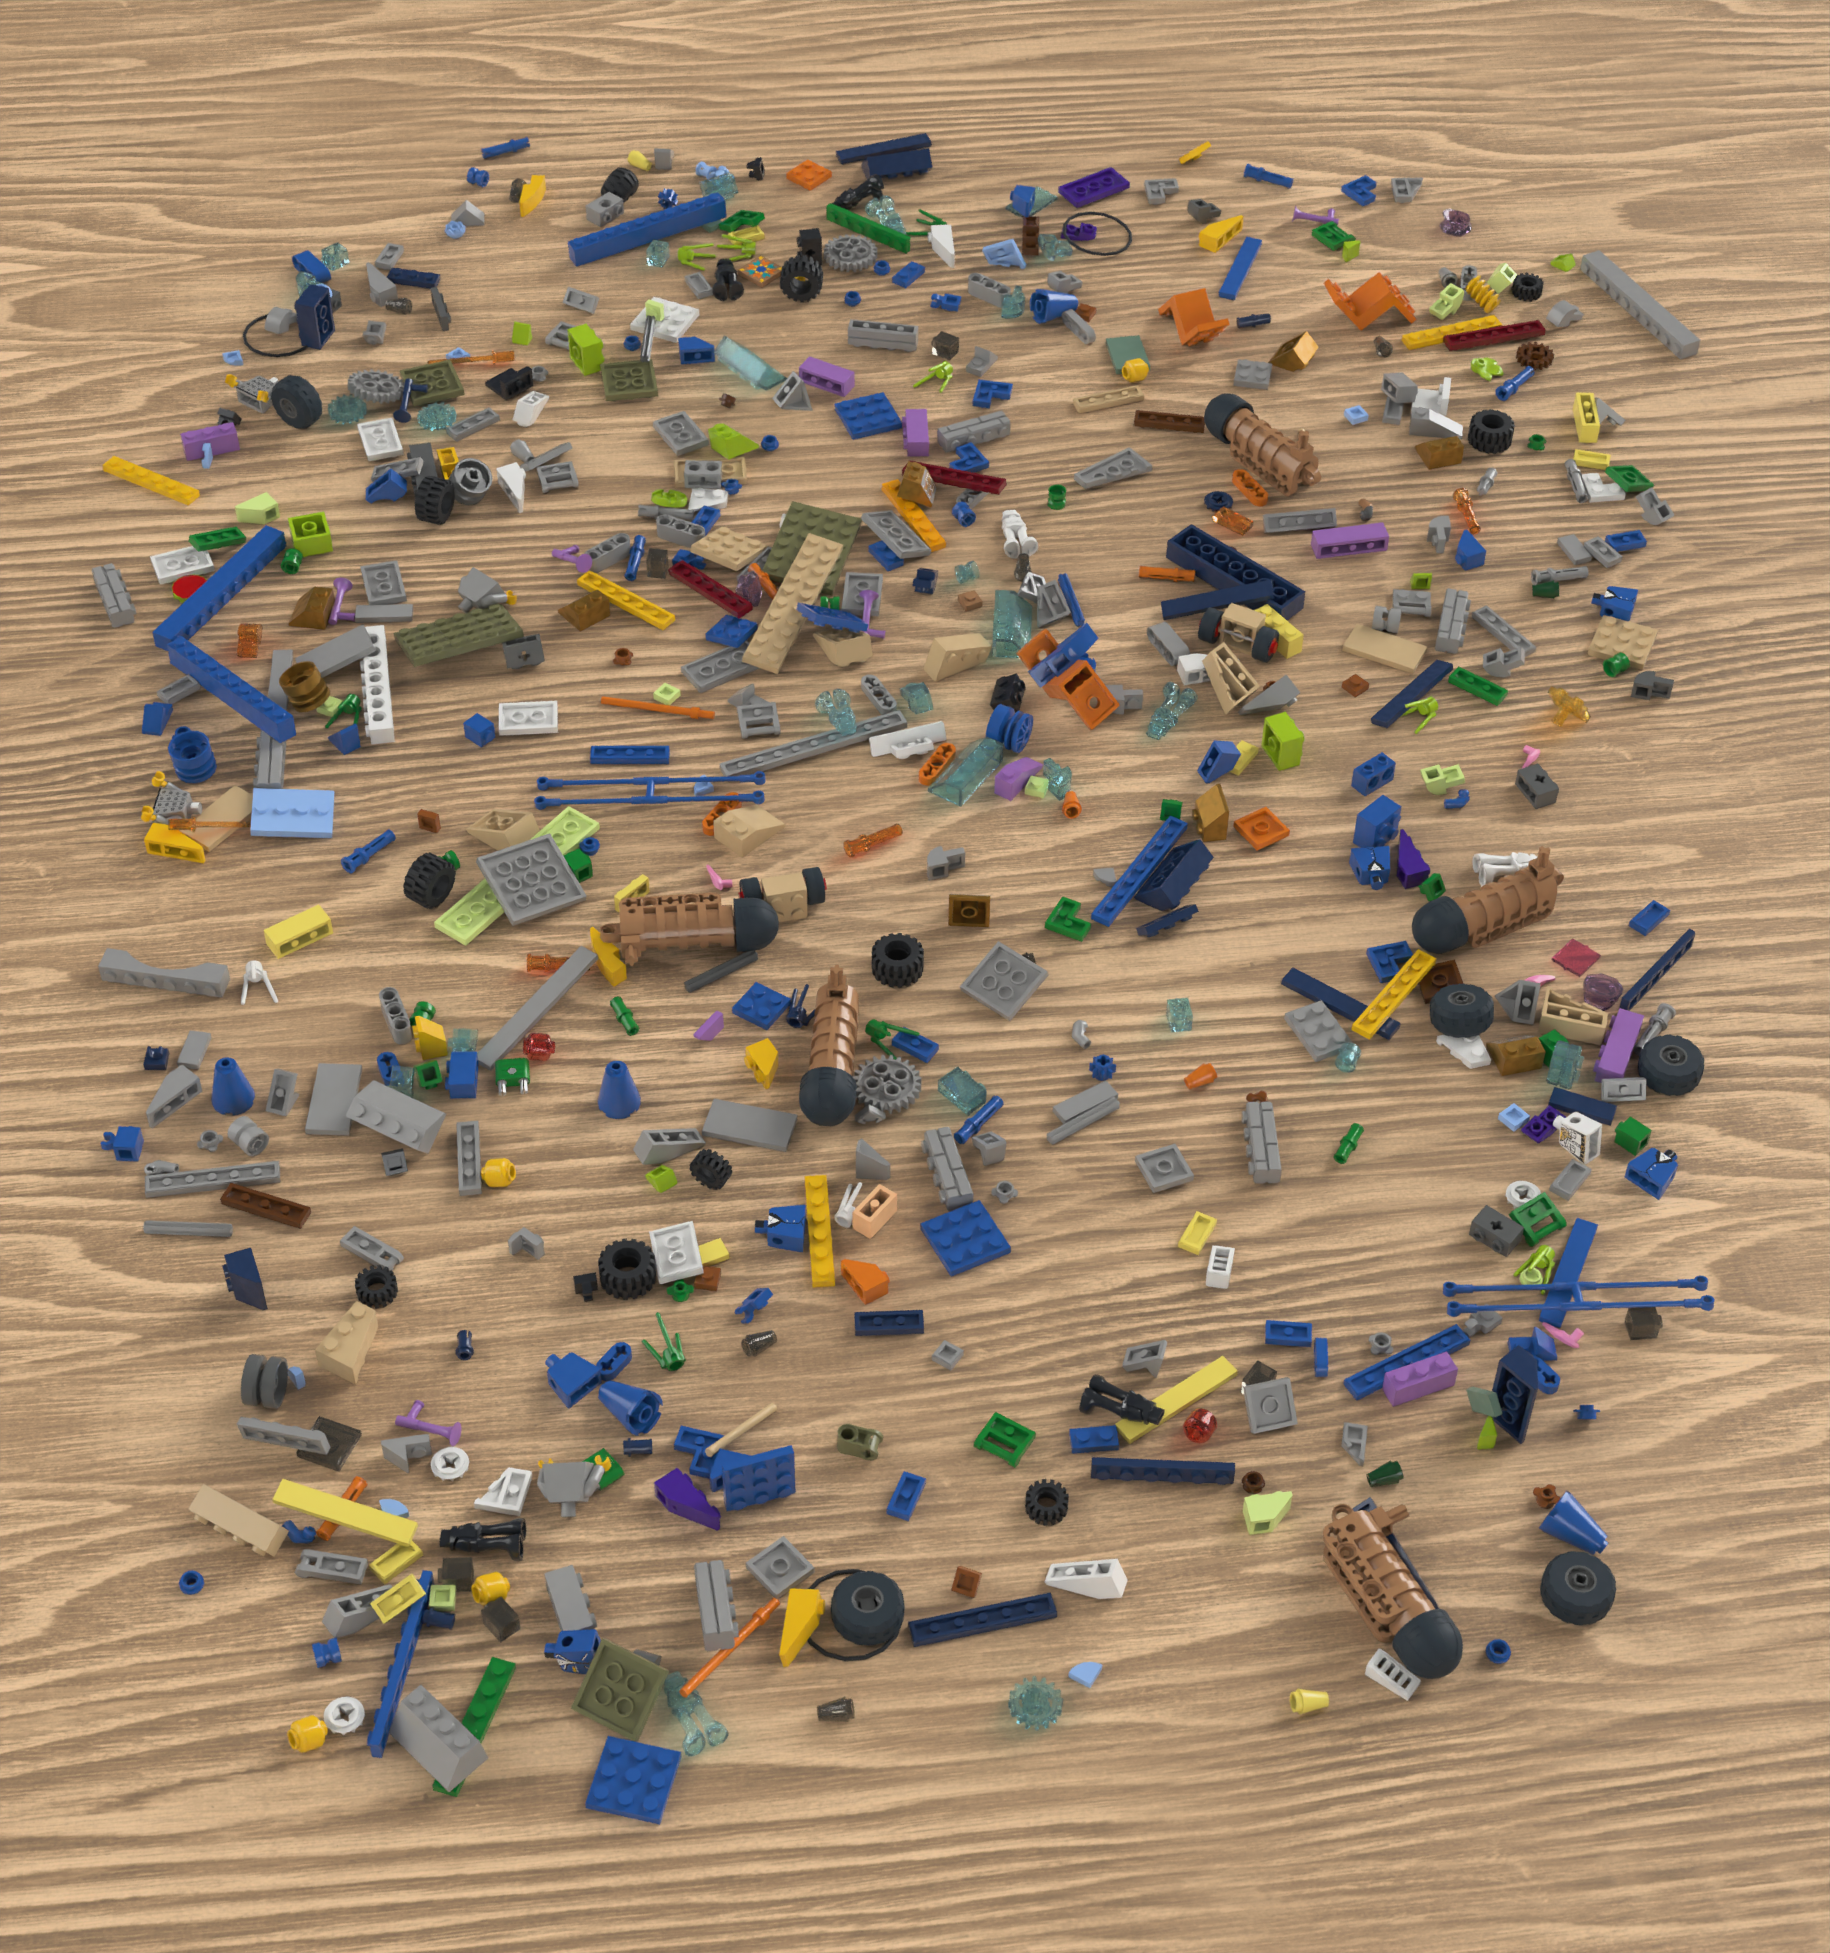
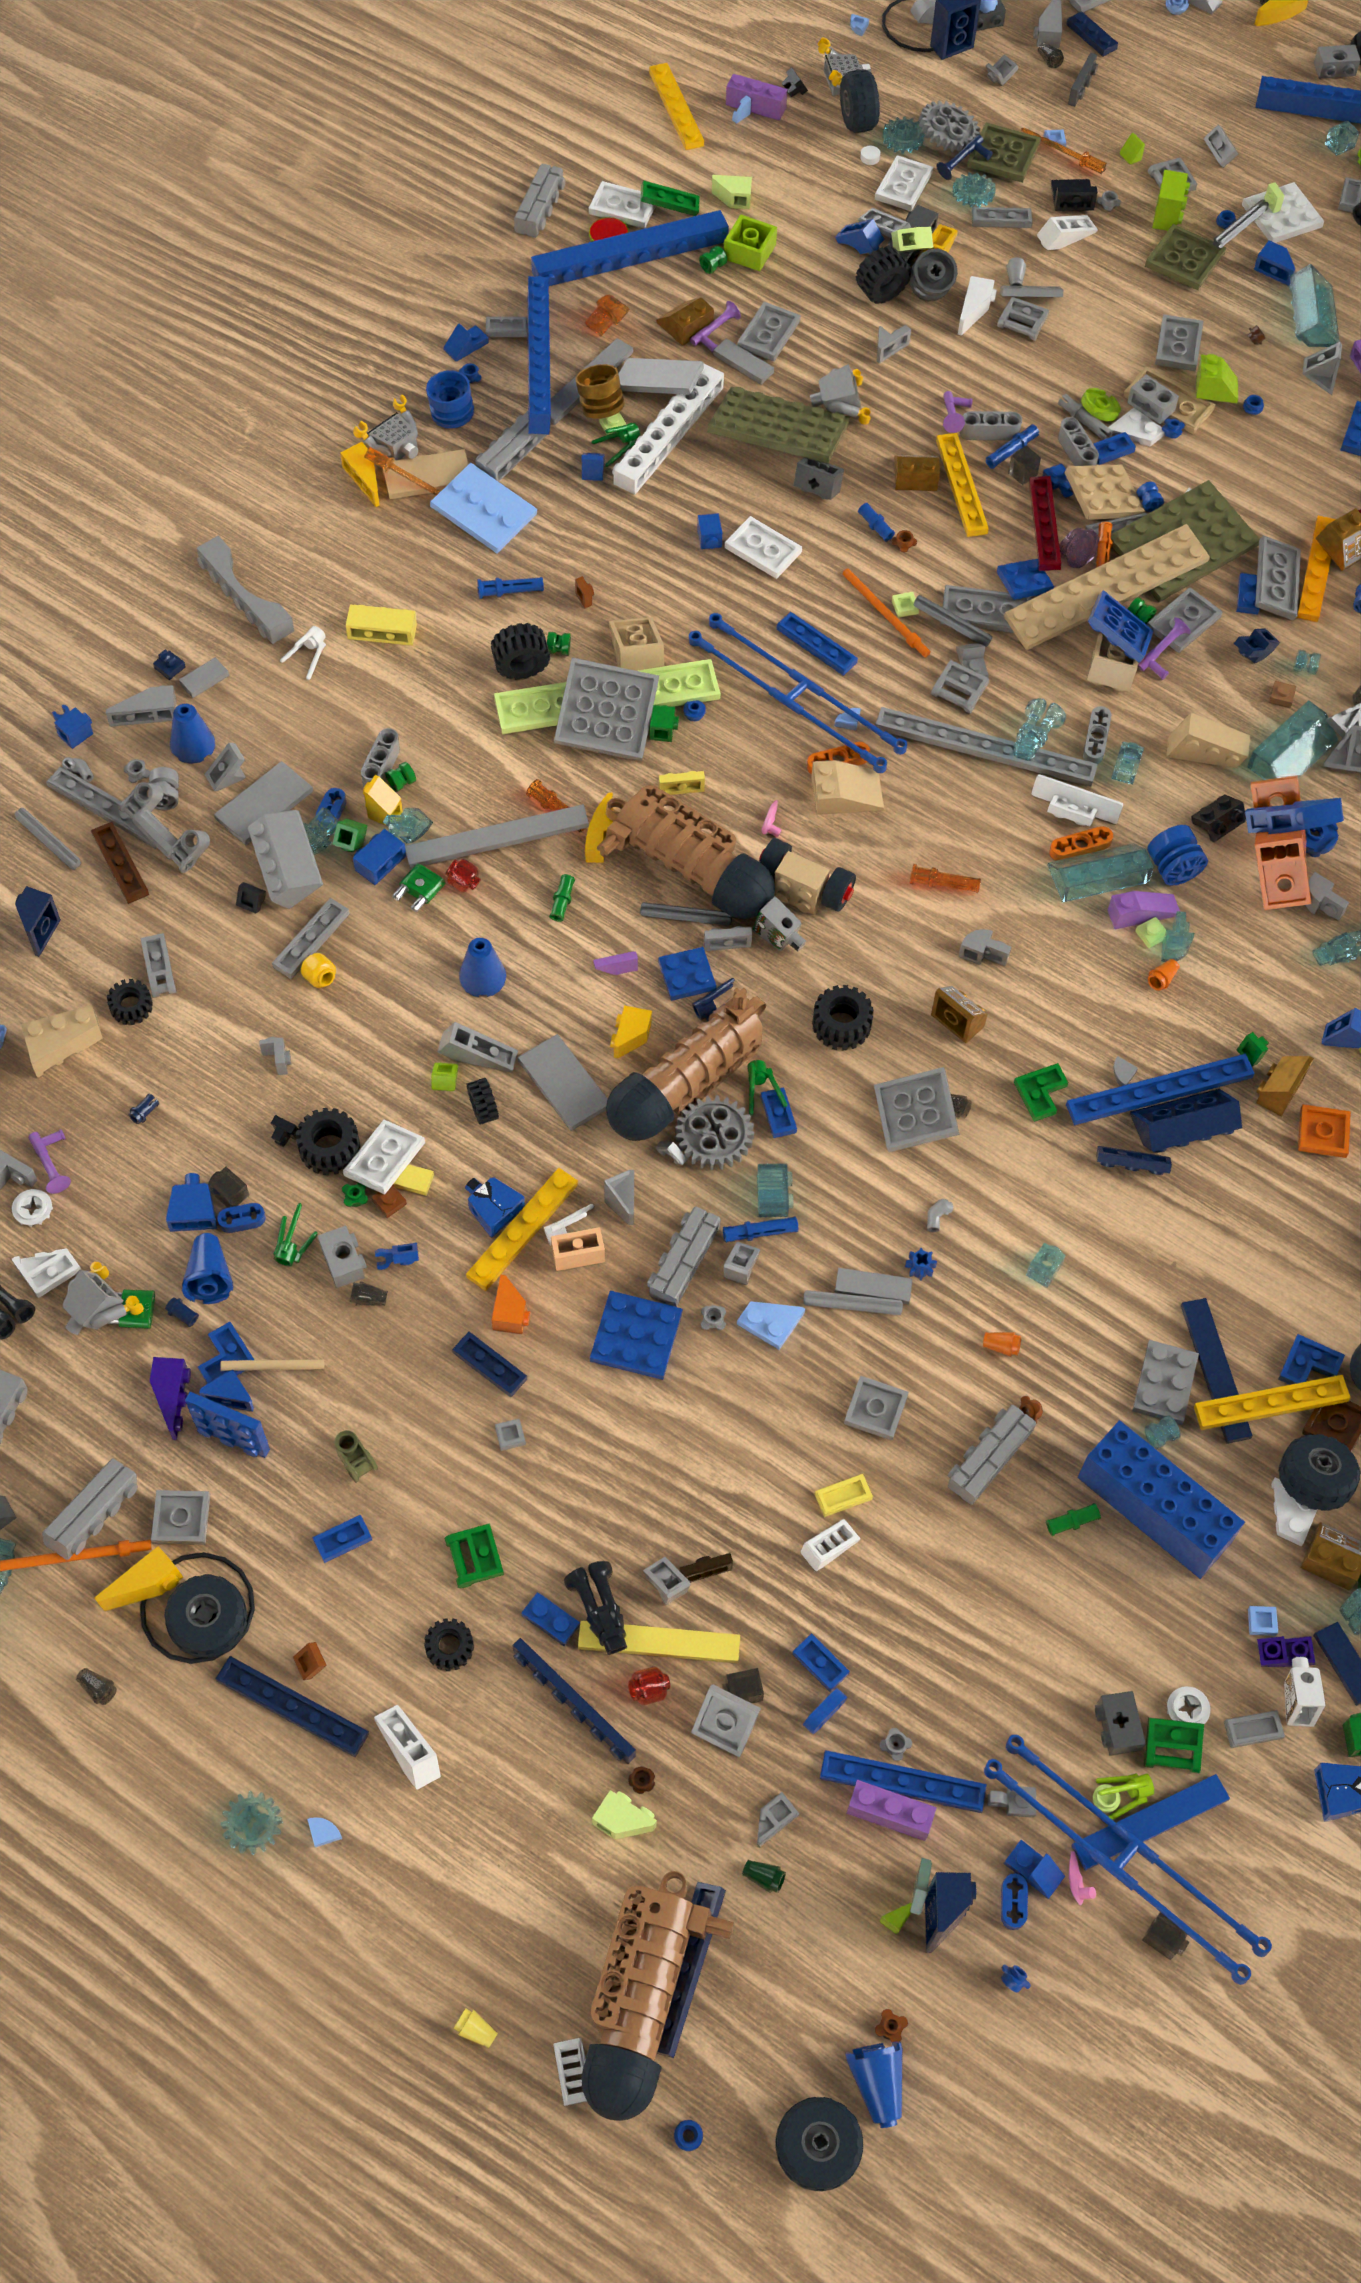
camera: 40 degrees right, 15 degrees up
none -> light grey piece [119,782,210,873]
none -> clear smoke brick [208,1167,249,1208]
none -> light grey brick [318,1226,367,1288]
none -> dark brown plate [680,1553,733,1583]
none -> light grey plate [704,926,752,951]
none -> light blue wing [737,1301,805,1350]
none -> light grey torso [752,897,807,952]
none -> blue pin [858,503,895,542]
none -> white tile [860,146,880,165]
none -> light grey slope [877,325,911,364]
none -> yellowish green slope [891,227,933,253]
none -> dark grey axle [913,595,992,647]
none -> blue brick [1077,1420,1245,1579]
none -> blue wheel [1136,482,1164,512]

